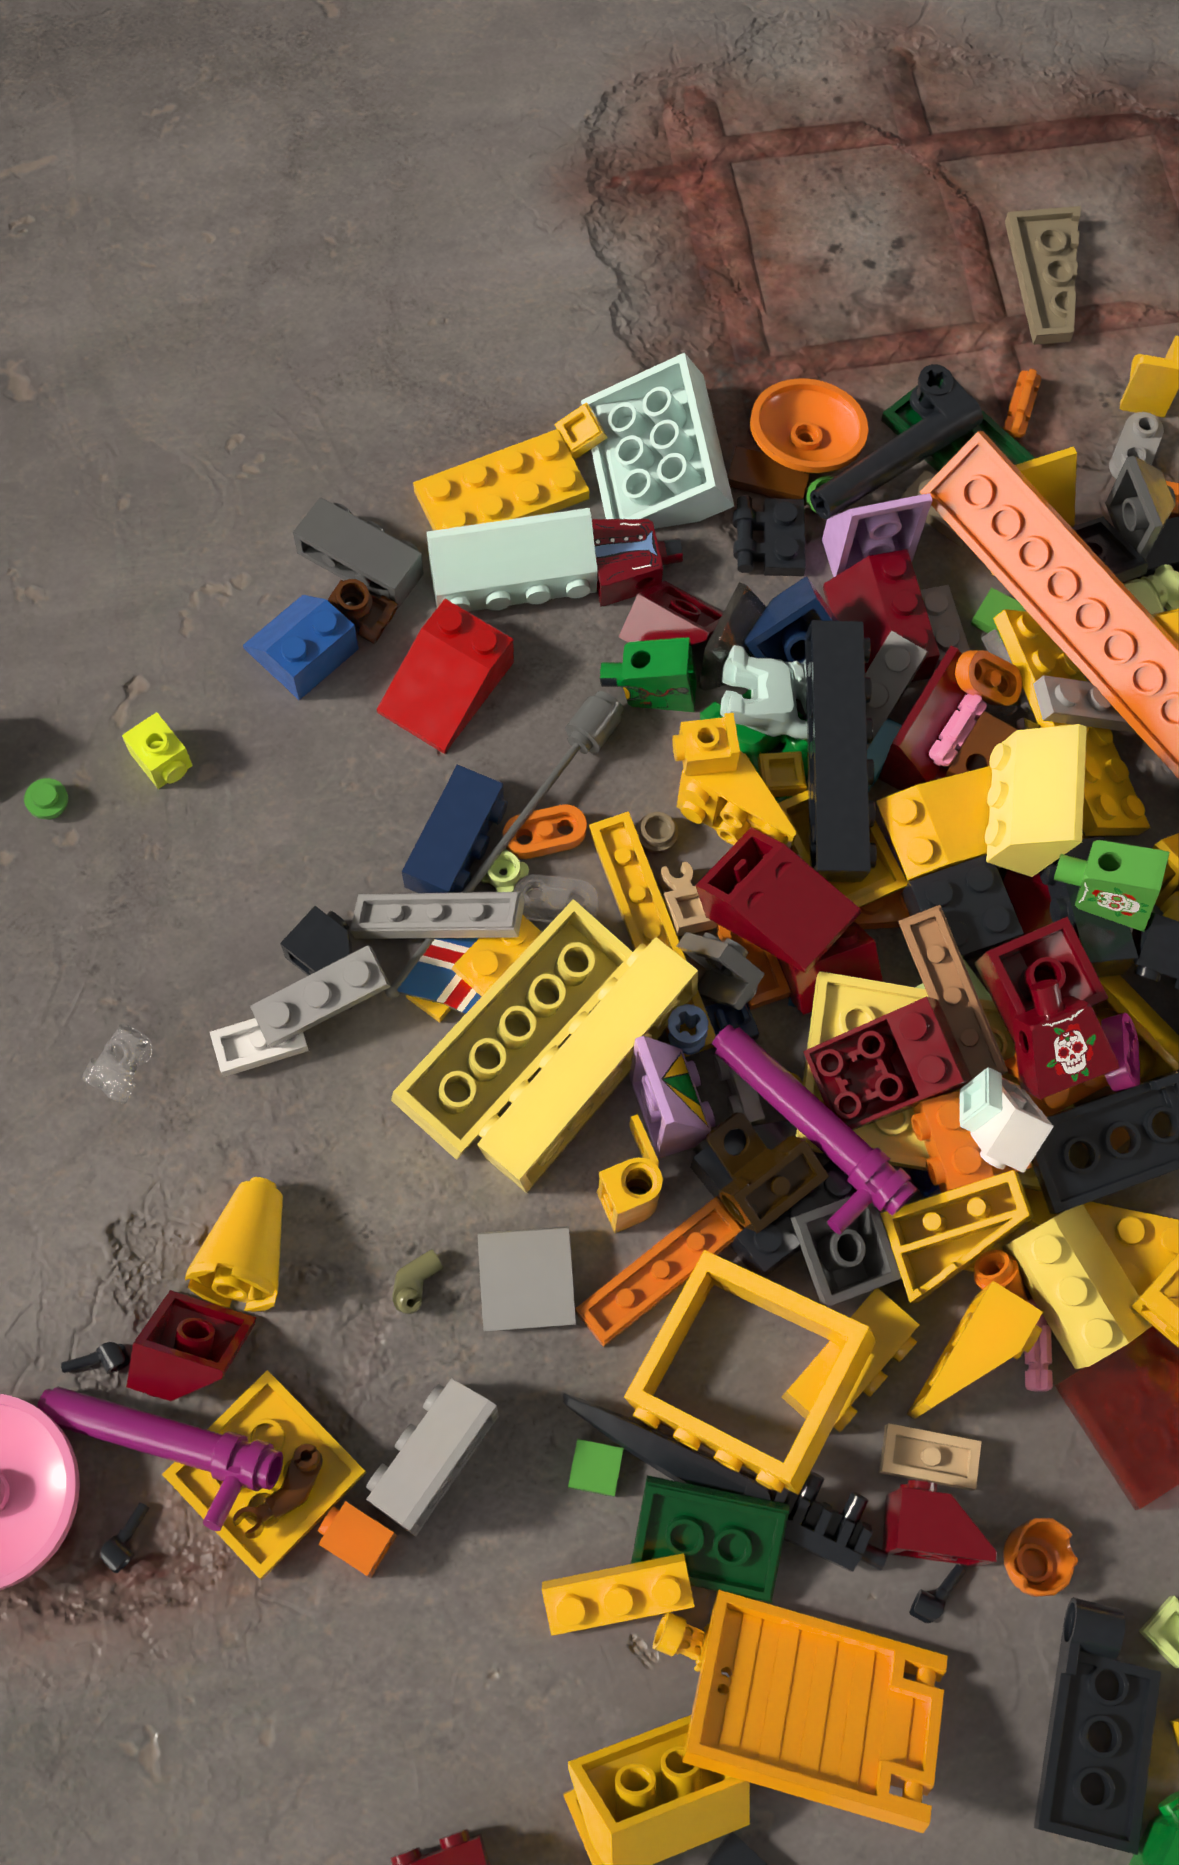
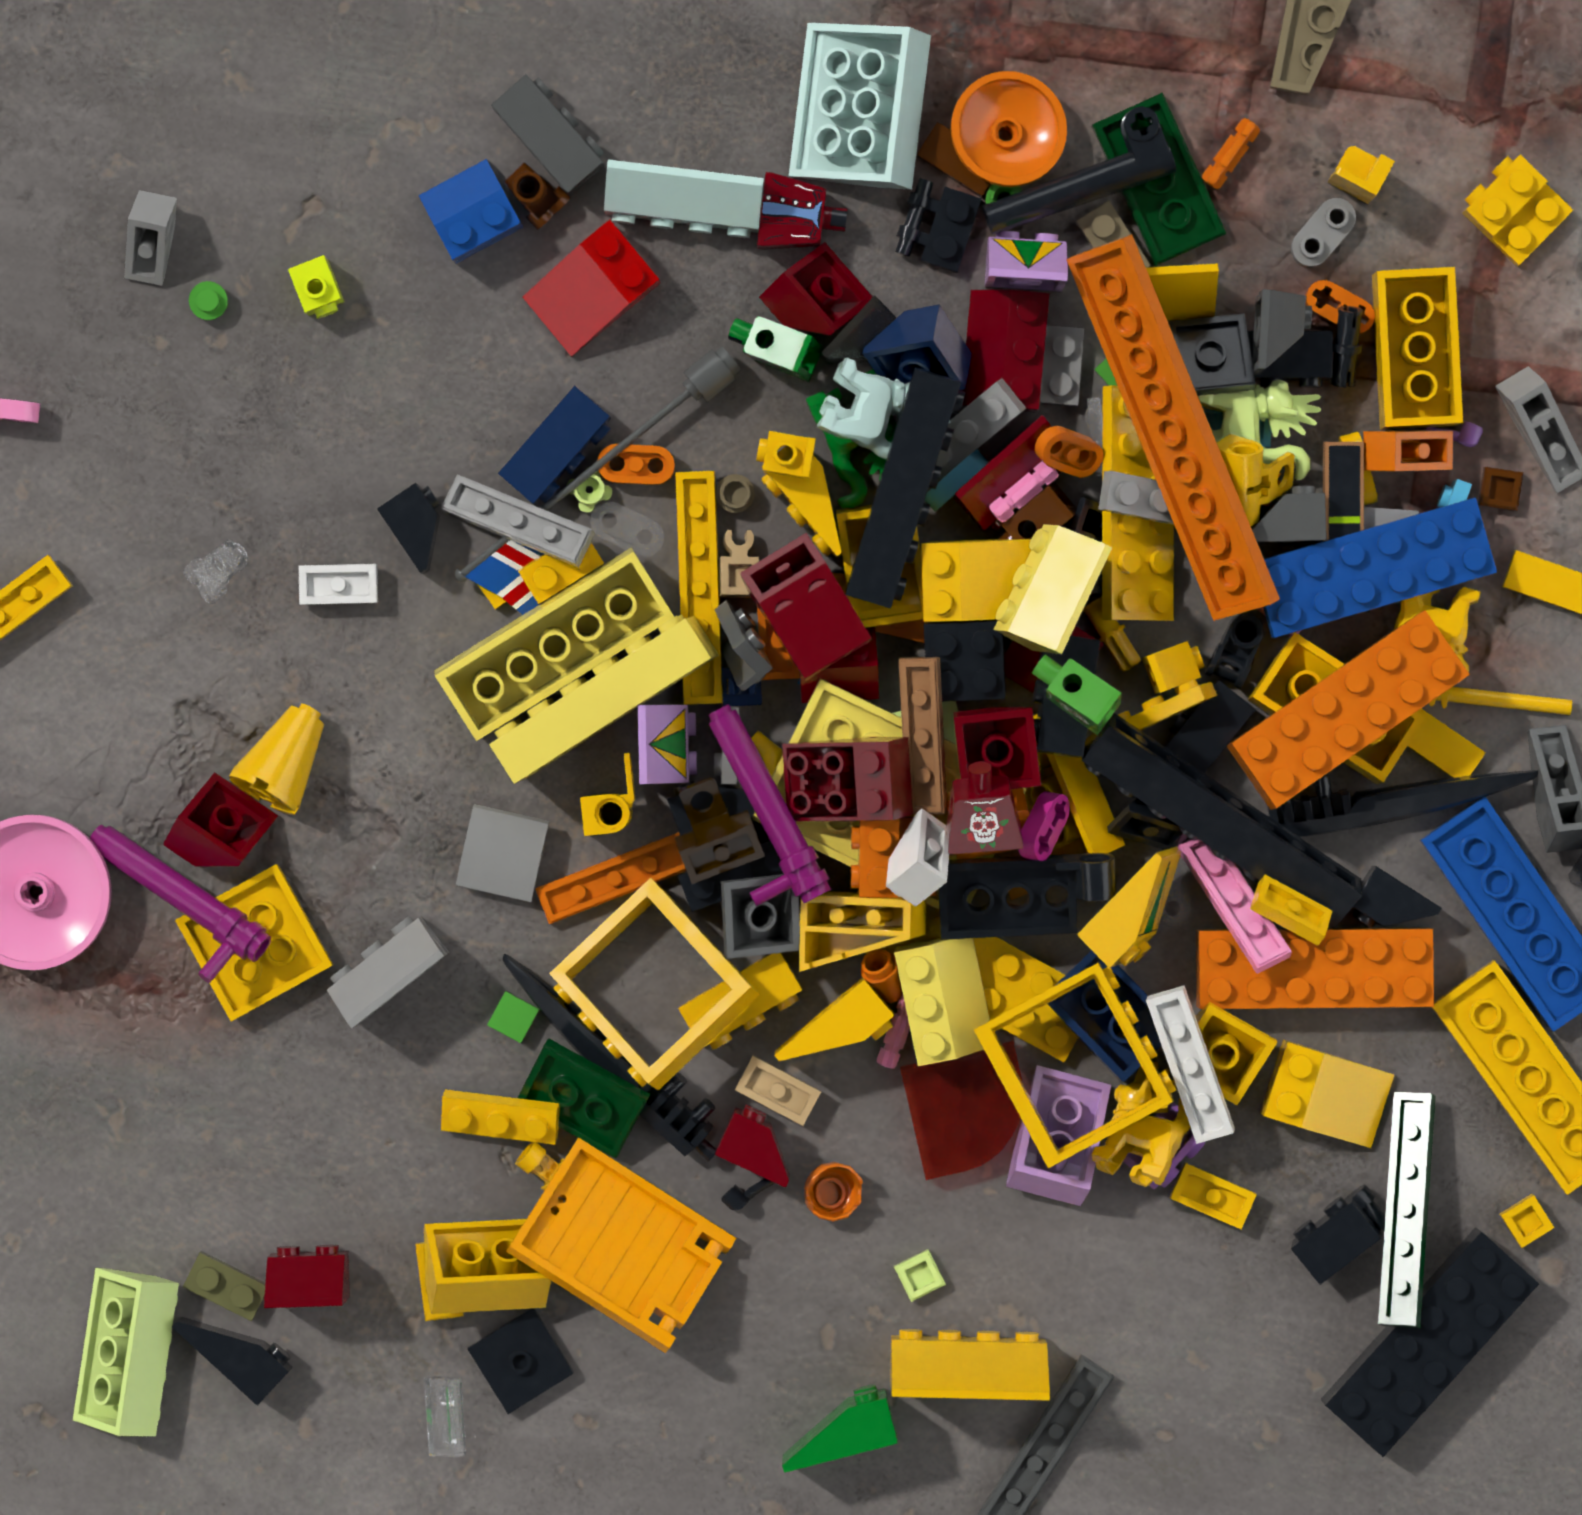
camera: 20 degrees right, 20 degrees up
black hand [61,1342,131,1374] -> none
black hand [101,1502,150,1573] -> none
reddish brown arm [233,1444,323,1539] -> none
light grey plate [250,945,391,1048] -> none
orange brick [318,1501,397,1578] -> none
olive arm [392,1249,444,1314] -> none
yellow plate [413,429,590,531] -> none
yellow tile [554,402,608,460] -> none
medium blue bush [668,1004,708,1055] -> none
yellow tile [758,751,807,797] -> none
light aqua tile [960,1067,1002,1133] -> none
black hinge [1034,1597,1161,1855] -> none

